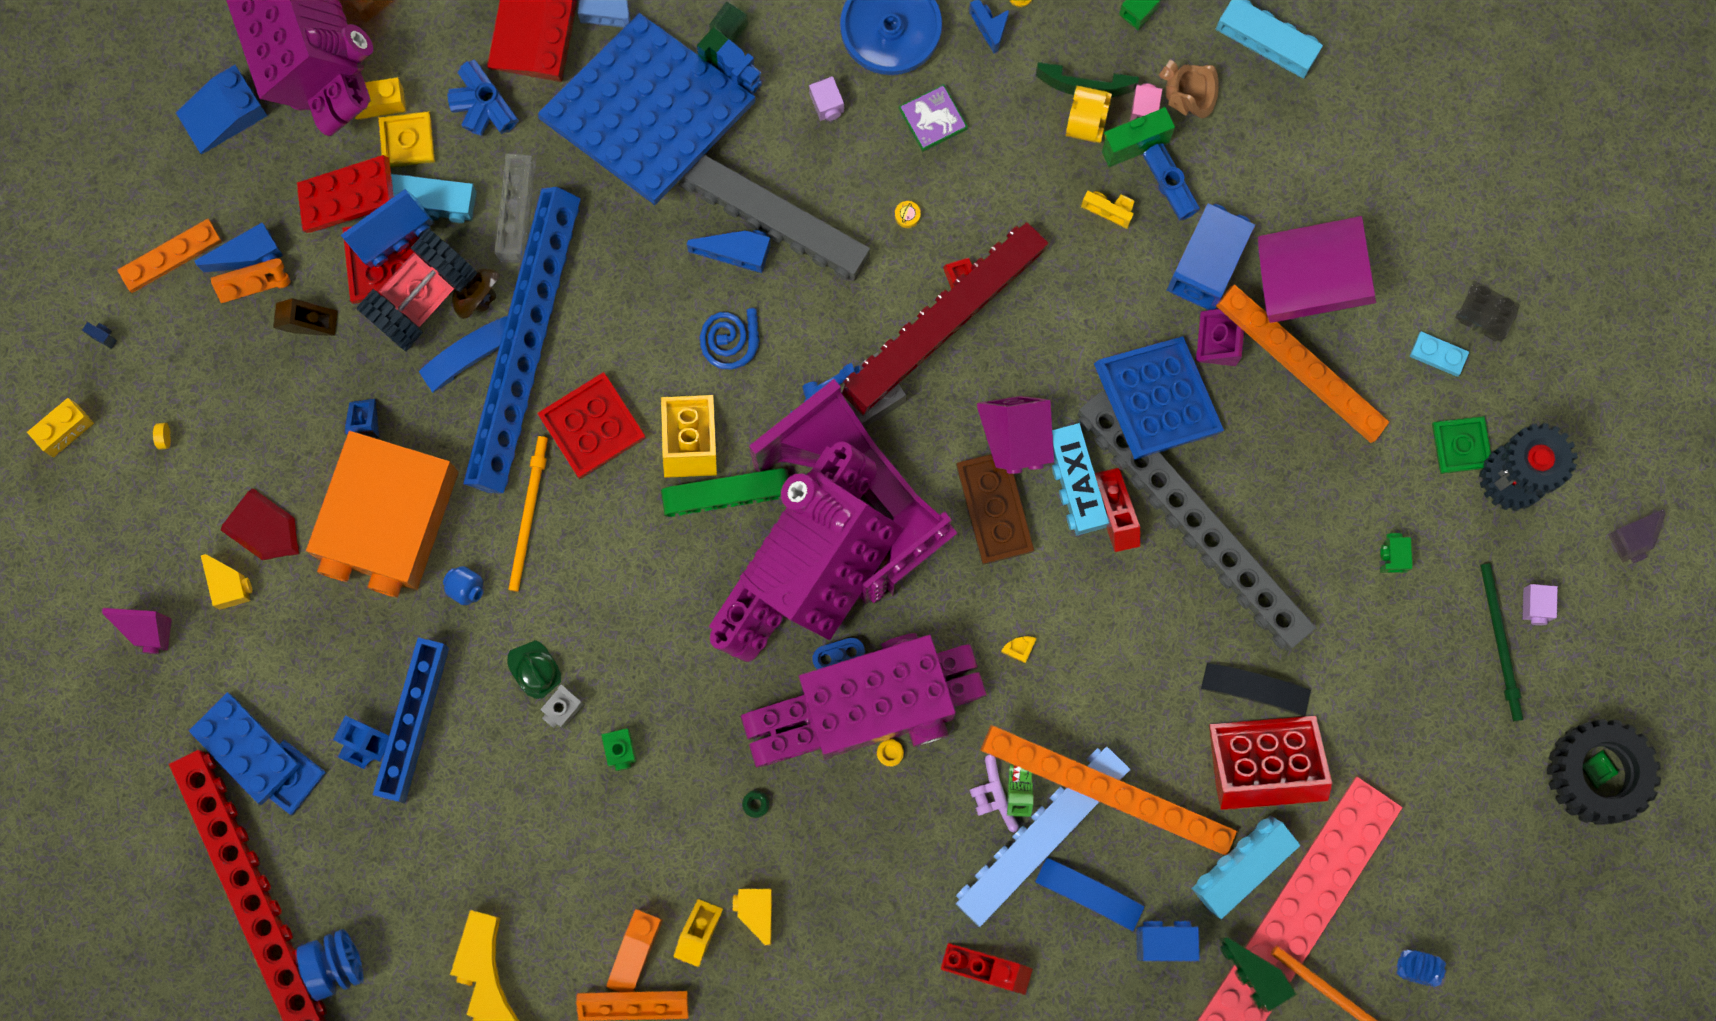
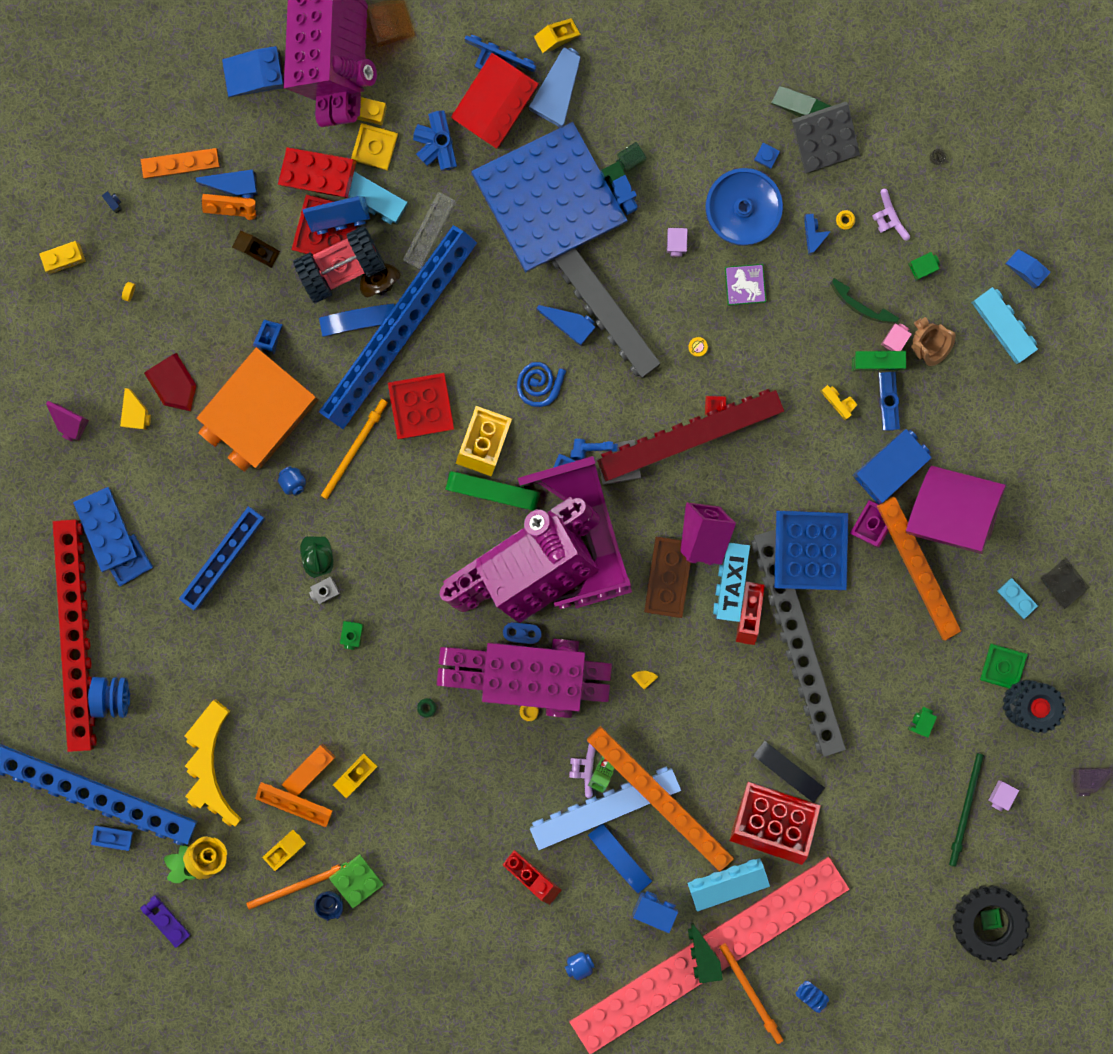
camera: 25 degrees right, 10 degrees up
blue brick [333,716,389,769] -> none
yellow slope [733,889,772,945] -> none
yellow brick [1066,86,1112,143] -> none

